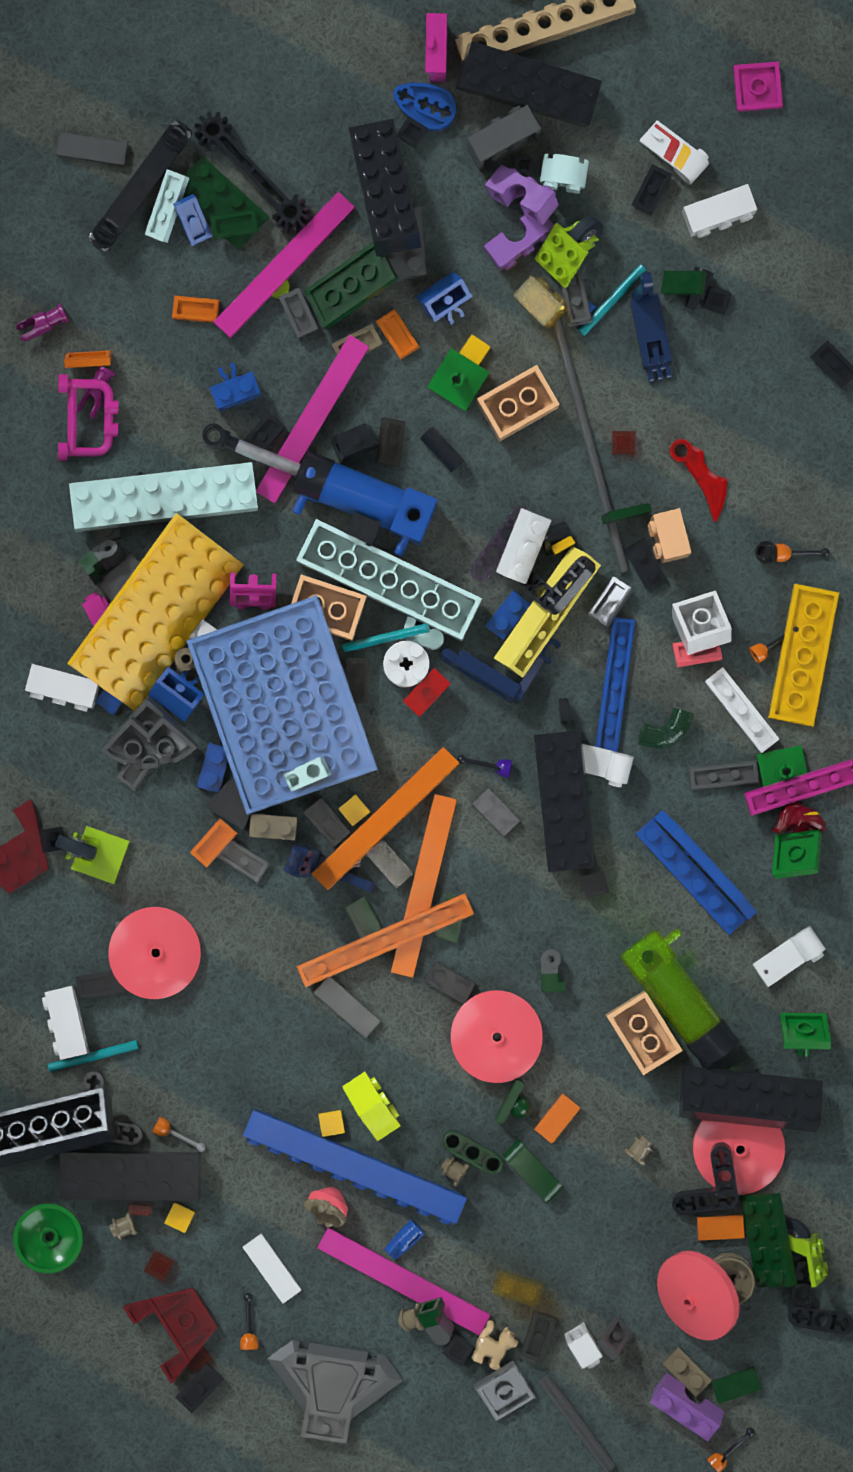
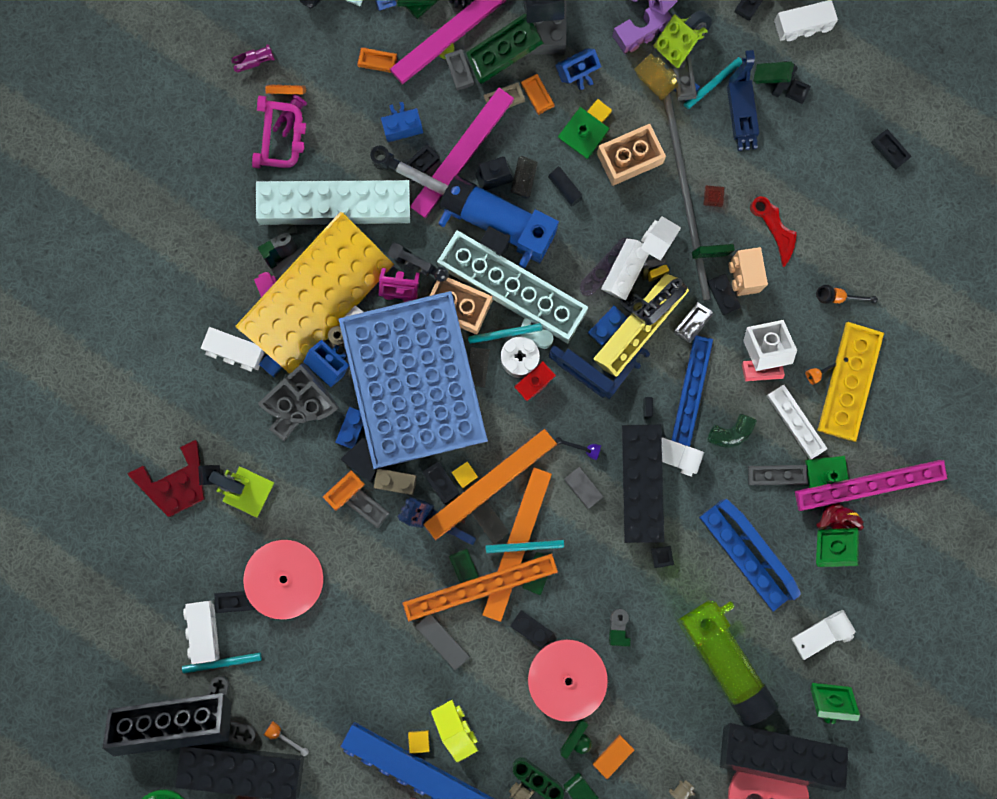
camera: 10 degrees right, 5 degrees down
light aqua leg [284,756,332,791] -> none
light nougat brick [605,991,682,1075] -> none
none -> black plate [387,242,449,282]
none -> teal bar [486,540,564,553]
none -> white brick [640,217,681,261]

